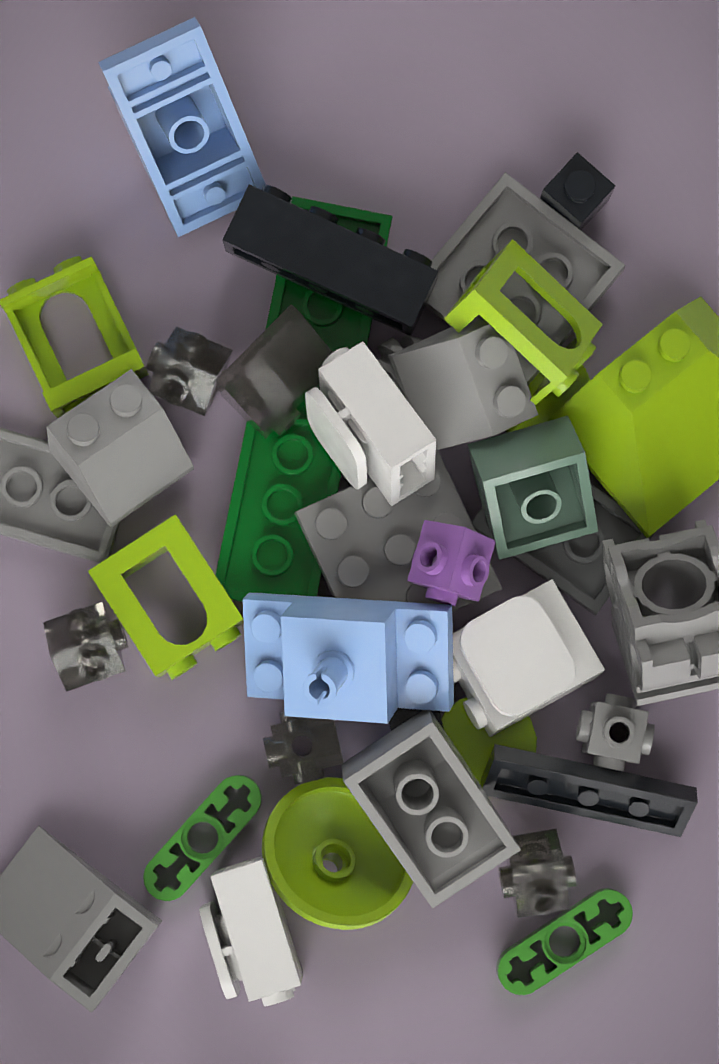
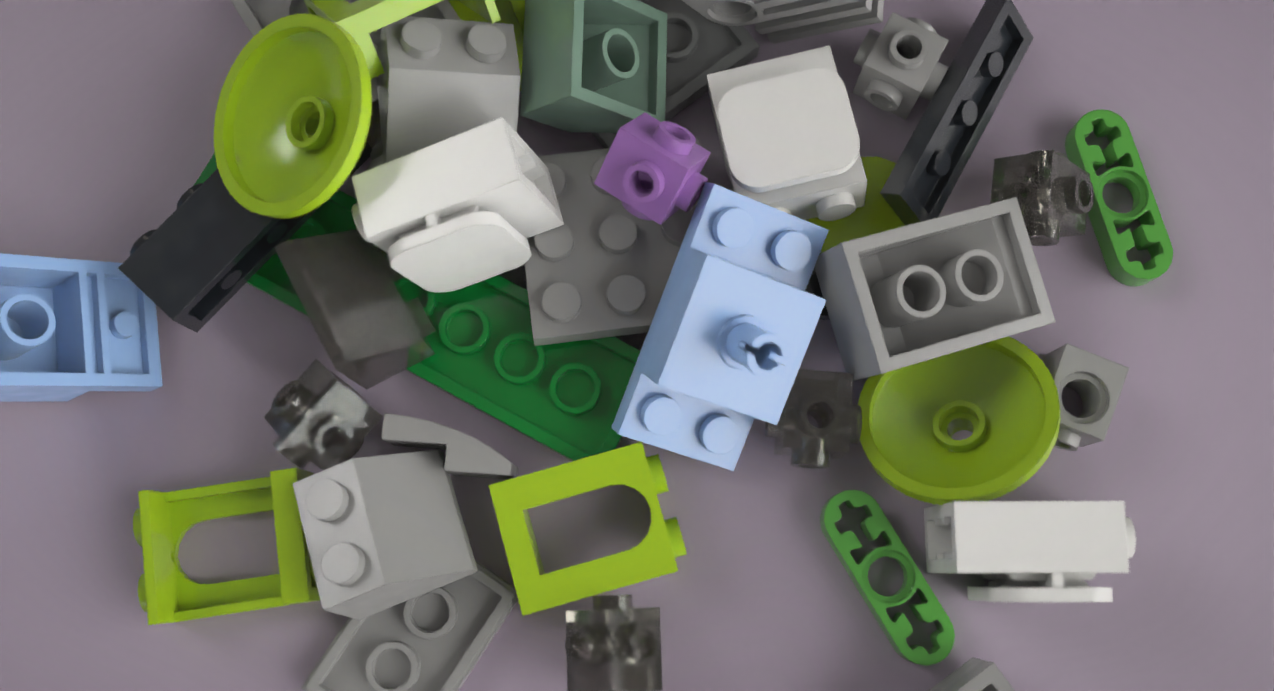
camera: 65 degrees left, 5 degrees down
none -> lime dish [214,13,372,219]
none -> light grey slope [381,413,518,480]
none -> light grey brick [1044,343,1129,451]

